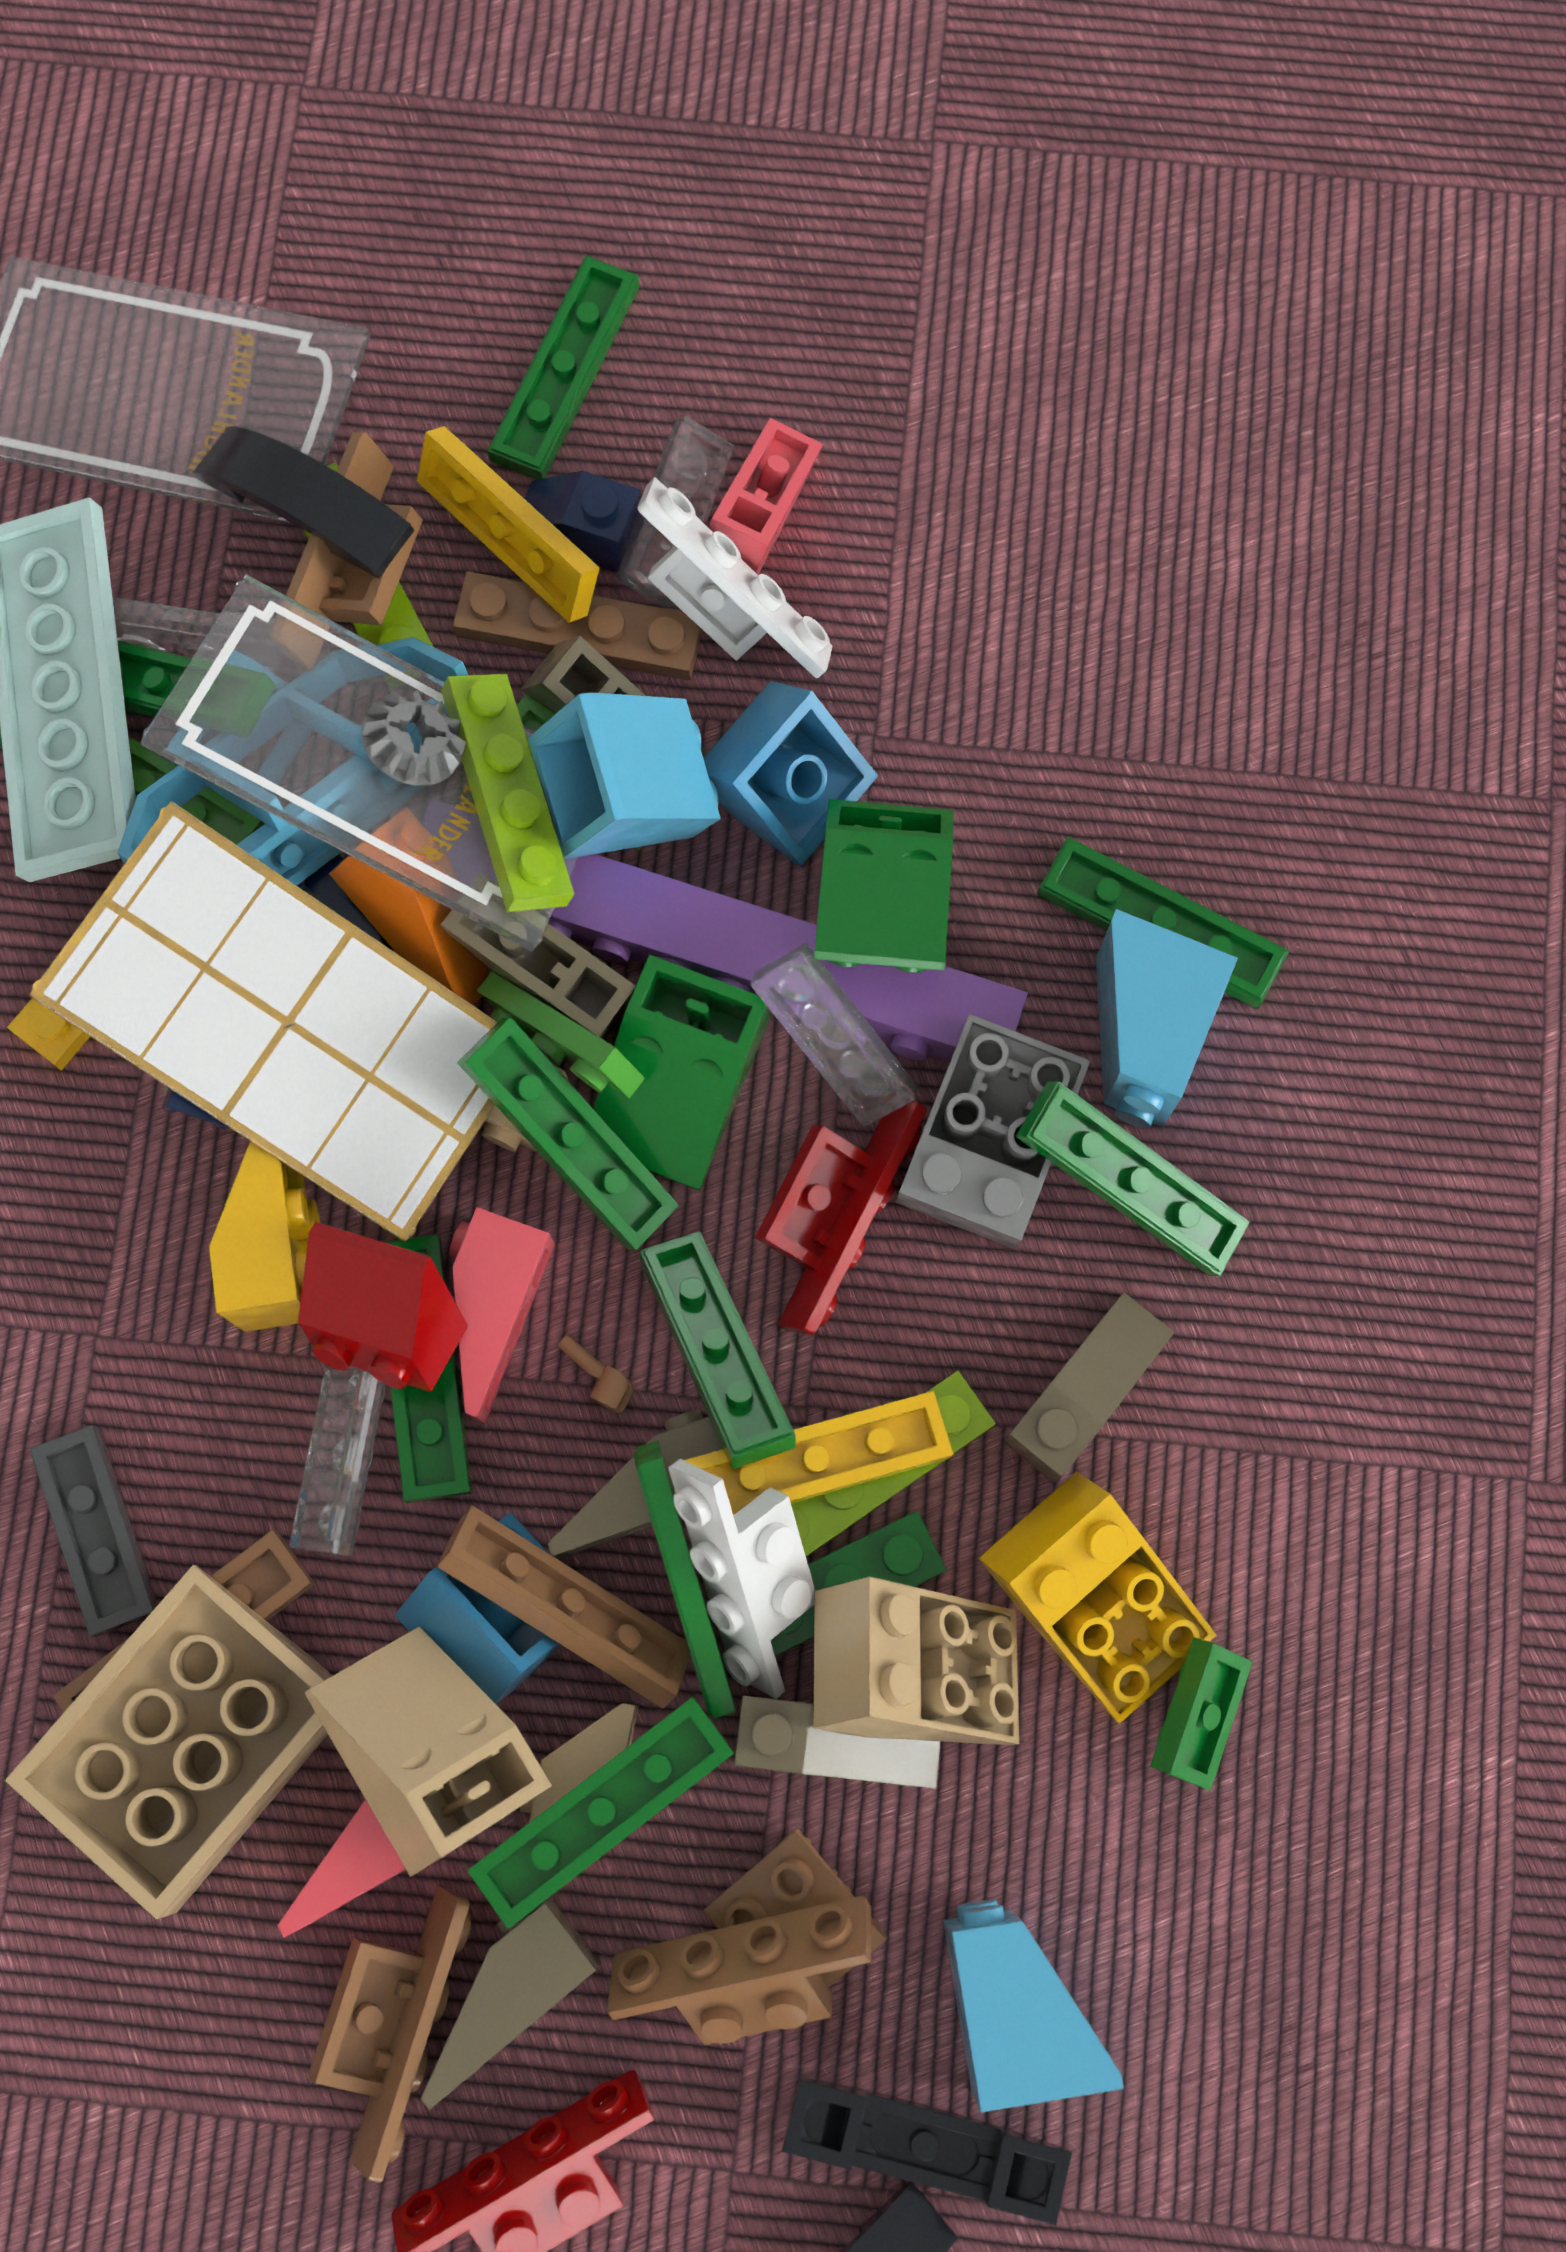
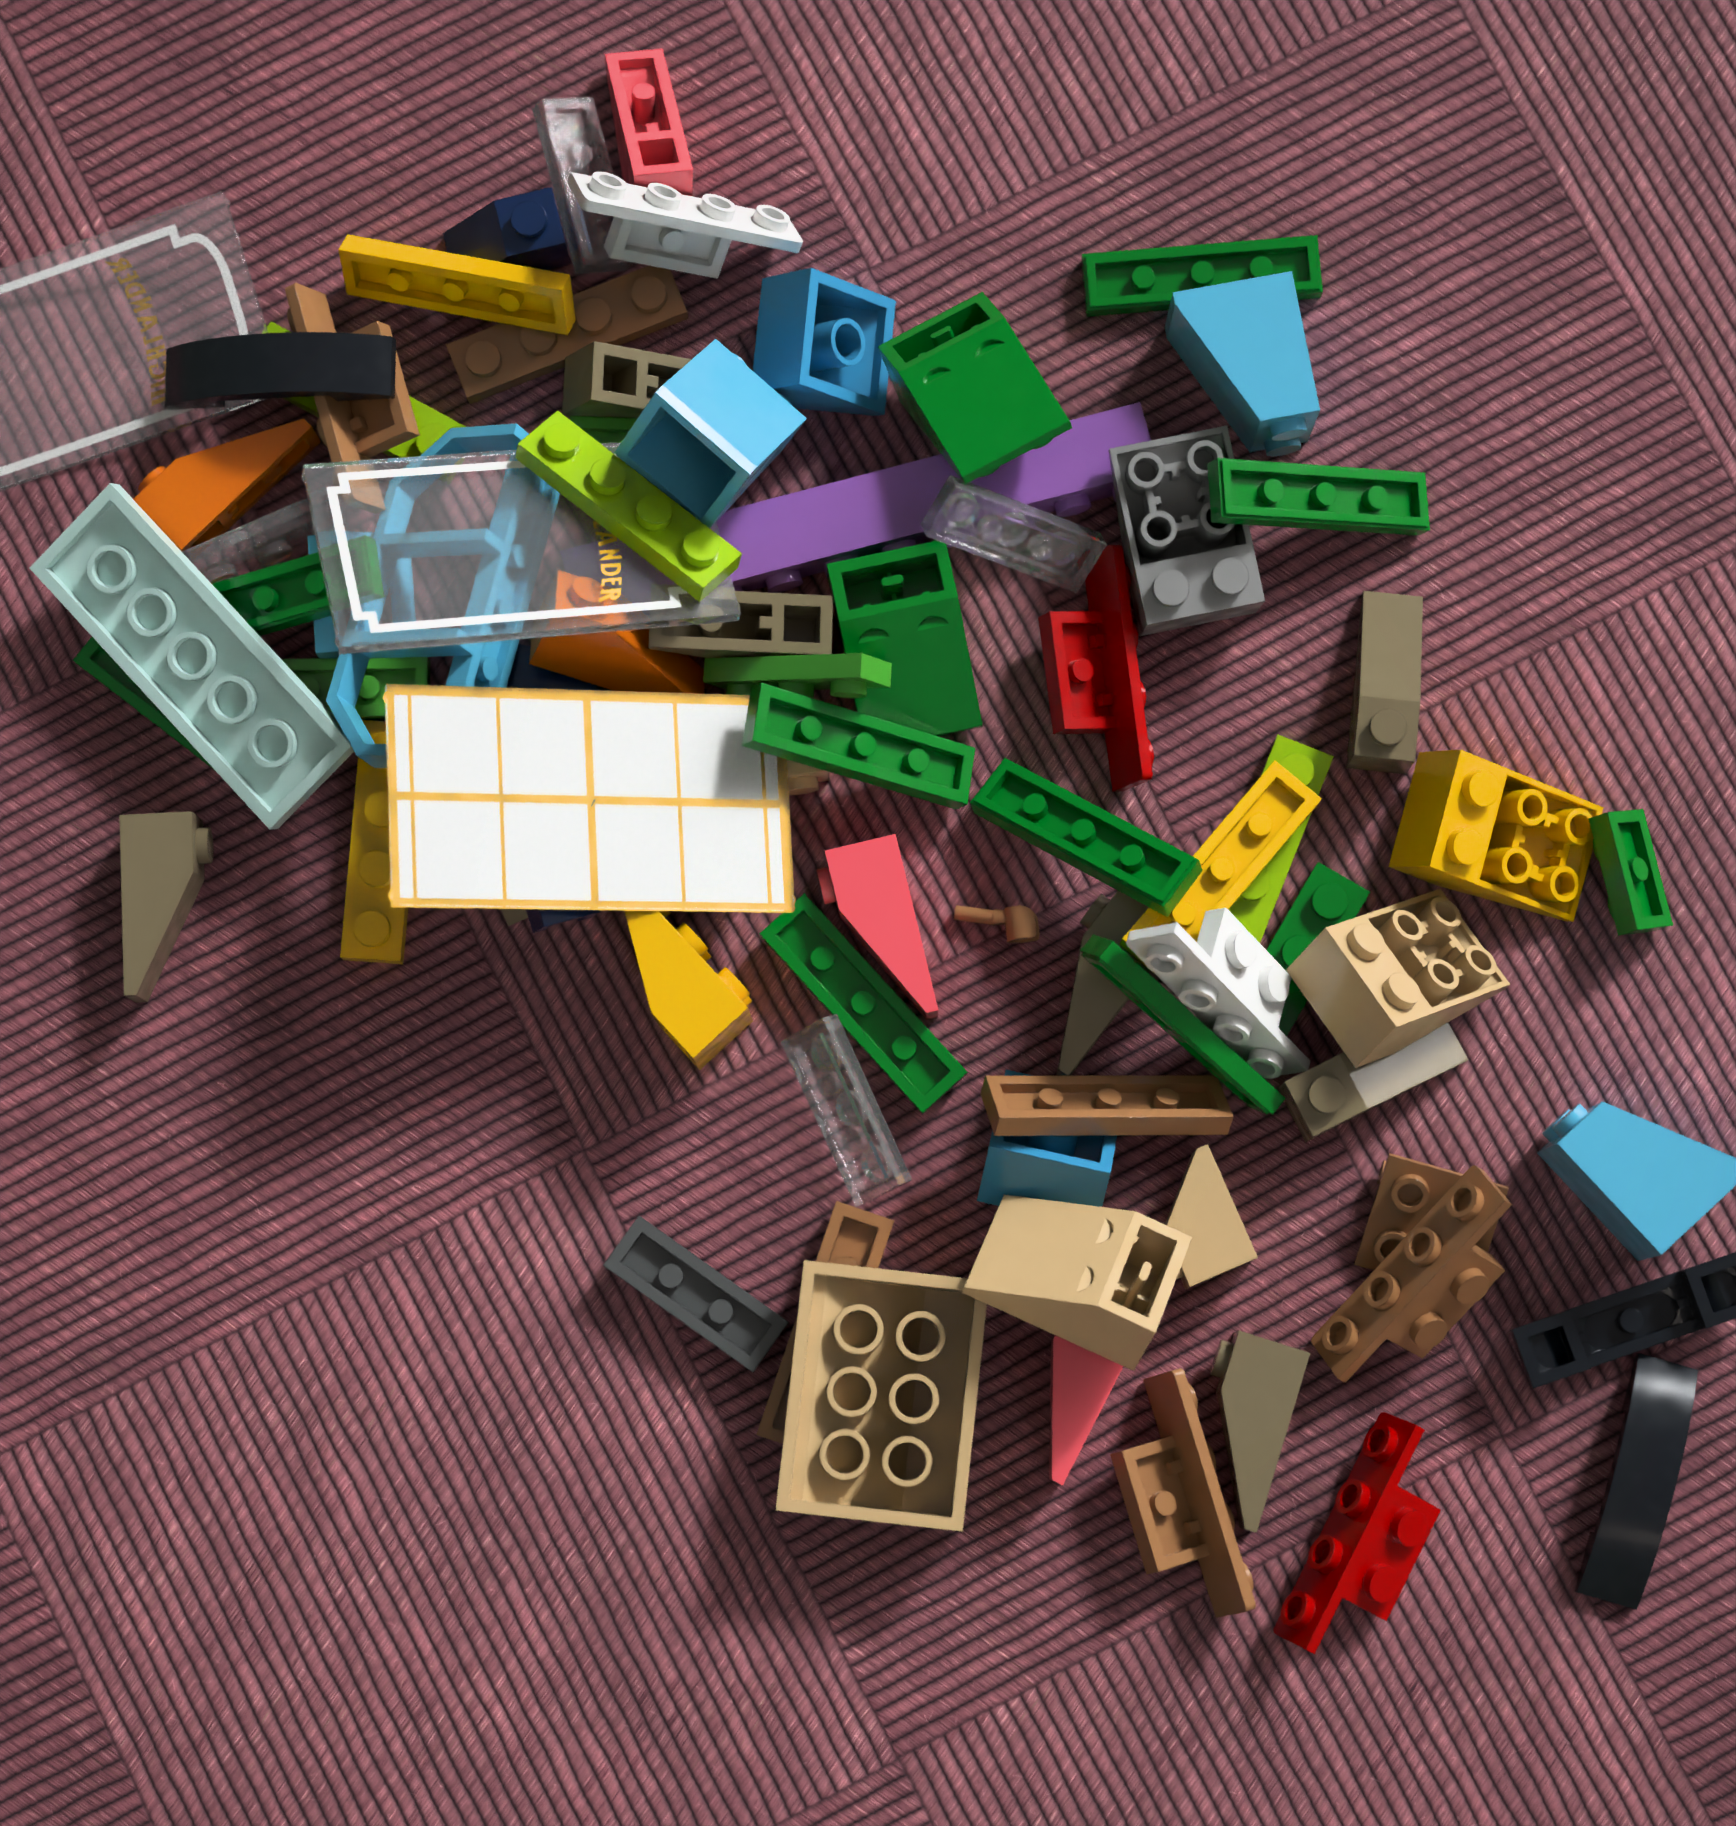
camera: 30 degrees left, 5 degrees up
red slope [298,1222,468,1392] -> none
light grey gear [361,690,466,786] -> none
green plate [467,1697,734,1929] -> none
green tile [487,255,640,480] -> none
none -> orange slope [133,418,321,563]

